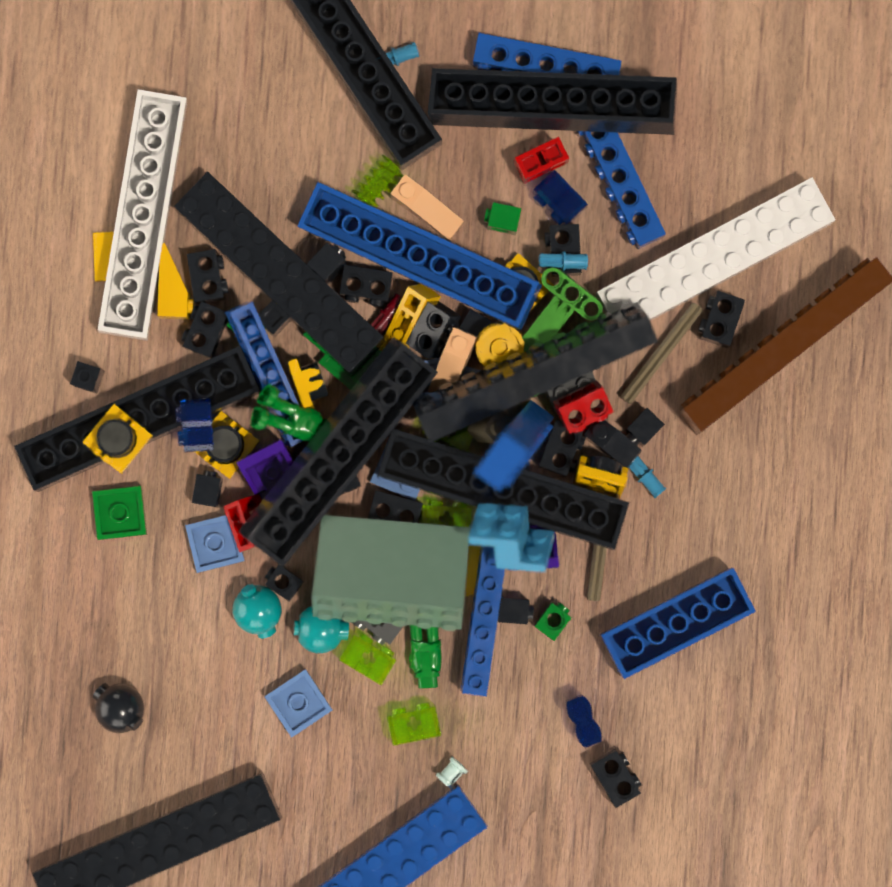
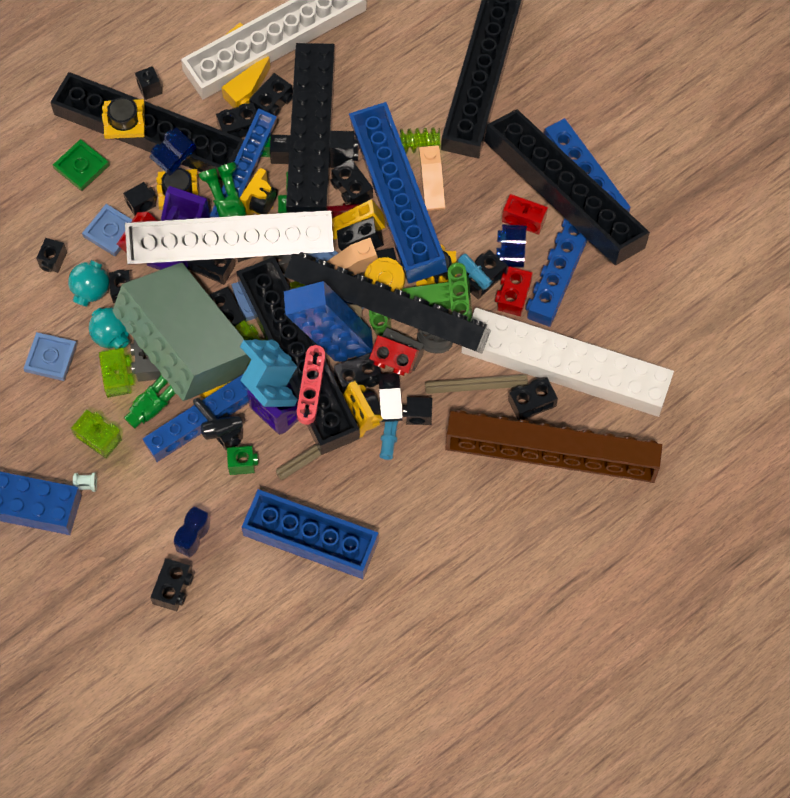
camera: 50 degrees right, 20 degrees down
dark azure axle [375,42,420,66] -> none
green brick [484,202,522,235] -> none
none -> black brick [36,238,67,273]
none -> black piece [193,398,243,440]
none -> coral beam [297,345,325,425]
none -> red brick [495,266,533,317]

